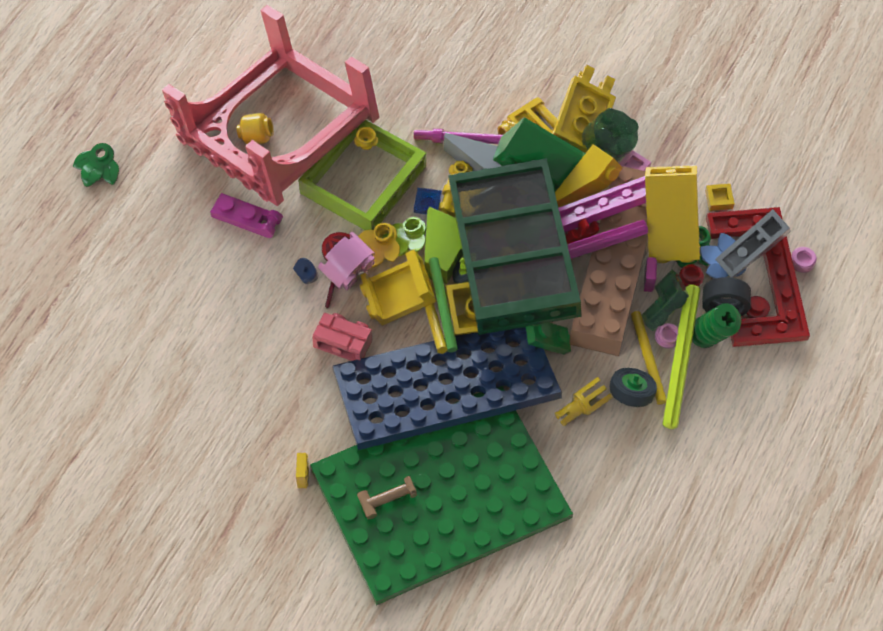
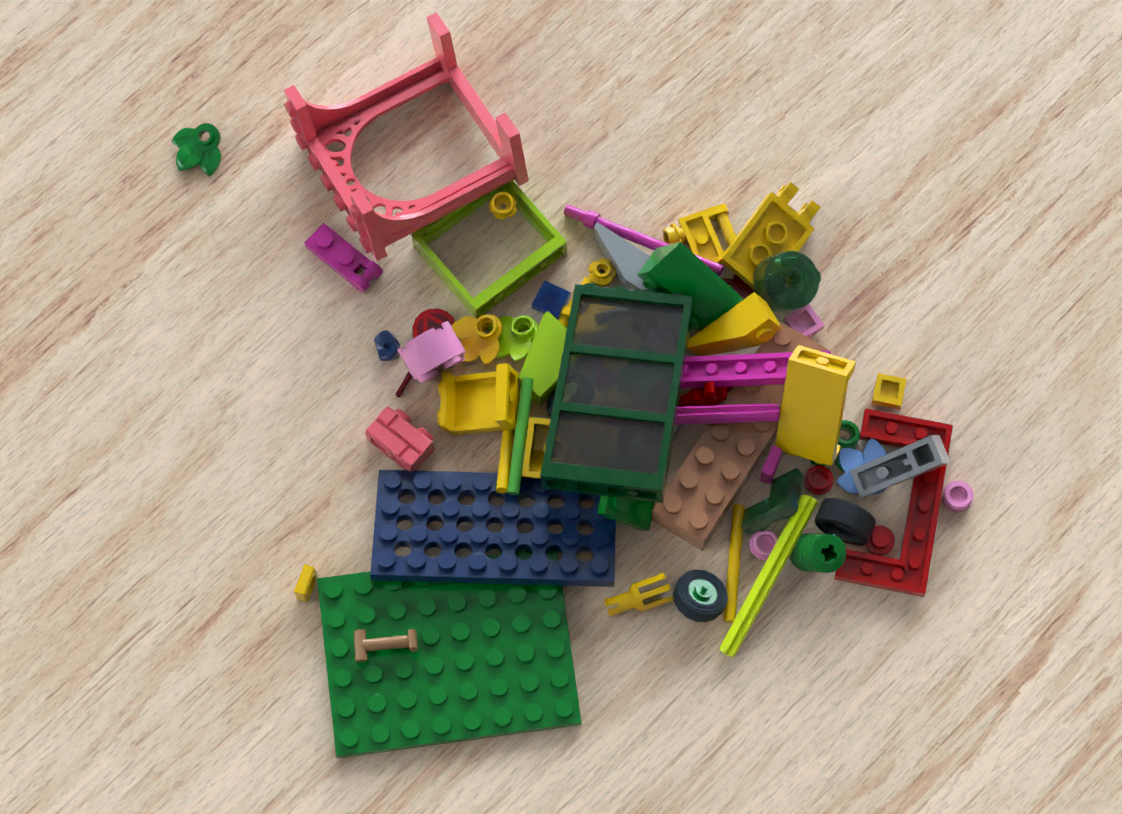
camera: 20 degrees right, 10 degrees up
yellow head [236,113,274,145] -> none

